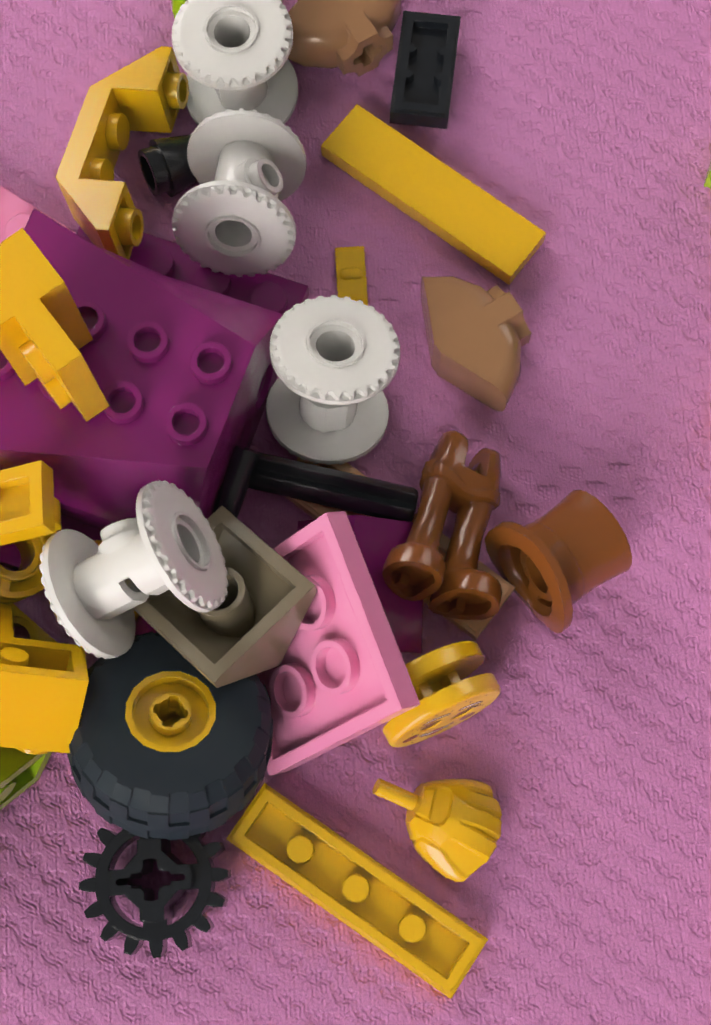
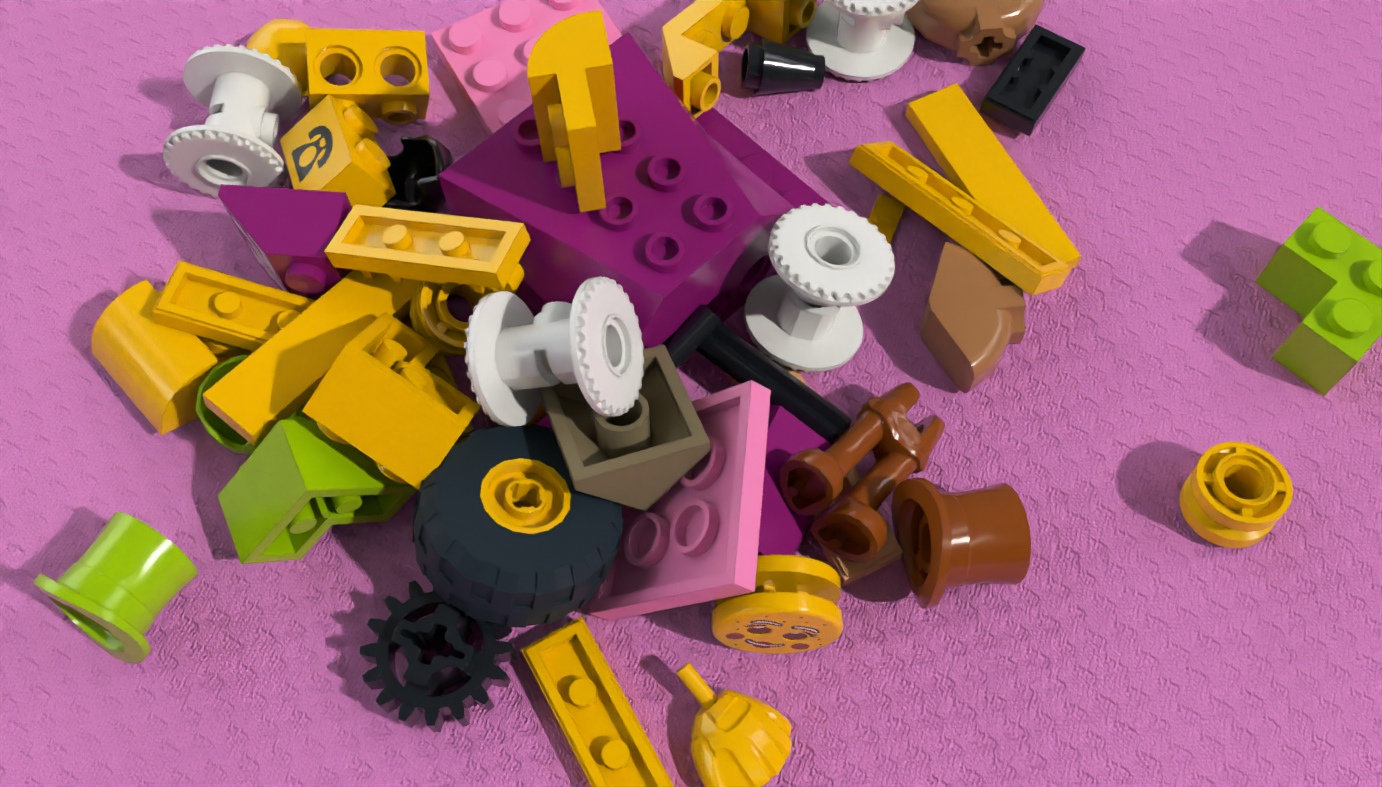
camera: 25 degrees right, 10 degrees down
white hose [172,108,307,277] -> none
none -> yellow tile [849,141,1071,296]

